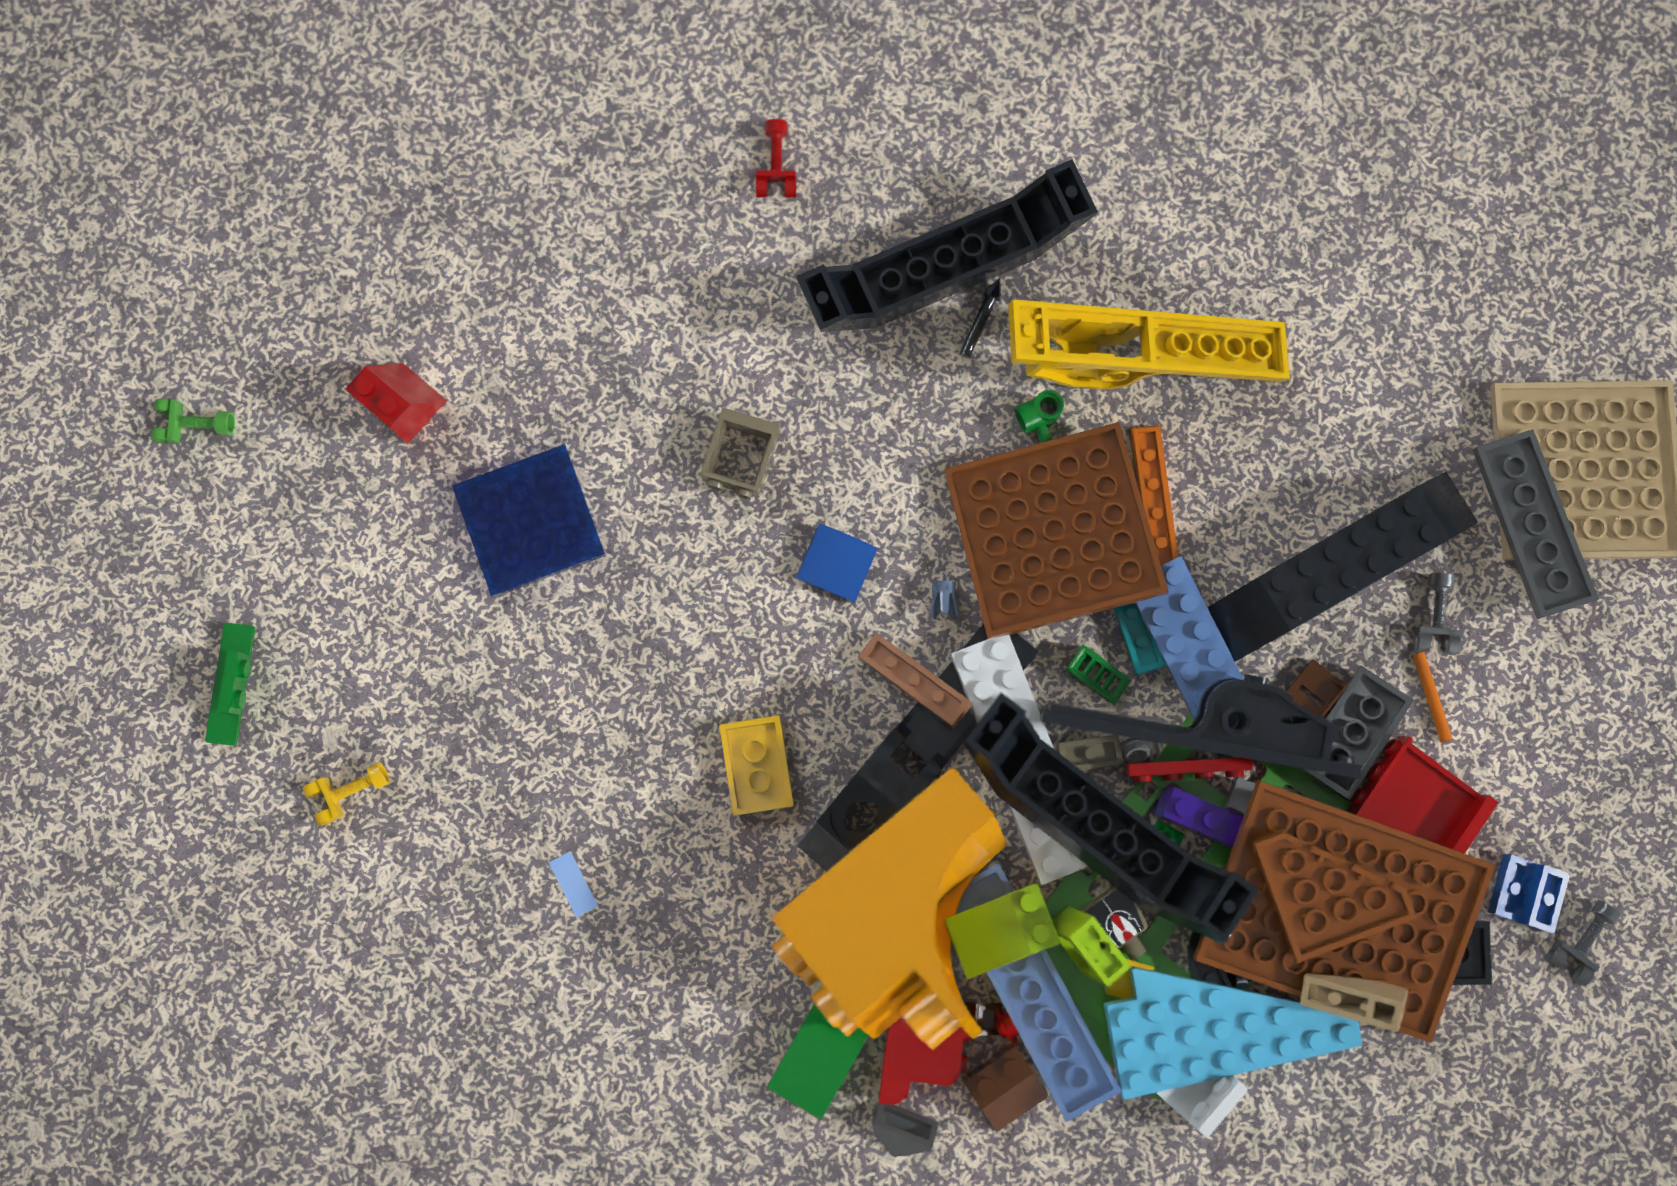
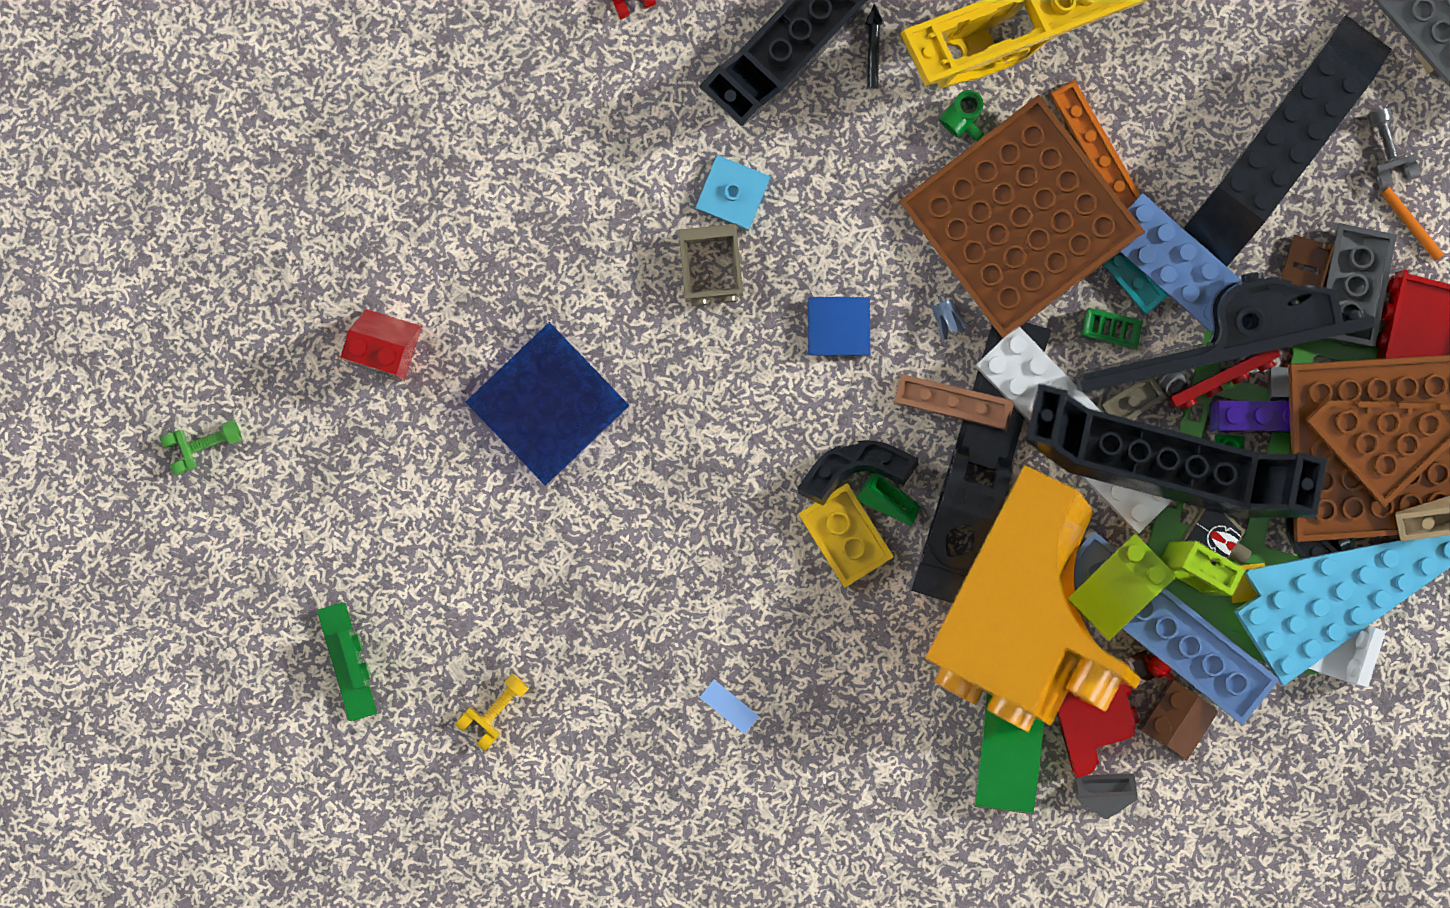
camera: 20 degrees left, 5 degrees up
none -> medium azure plate [695,155,771,231]
none -> black plate [797,440,919,506]
none -> green slope [856,473,921,526]

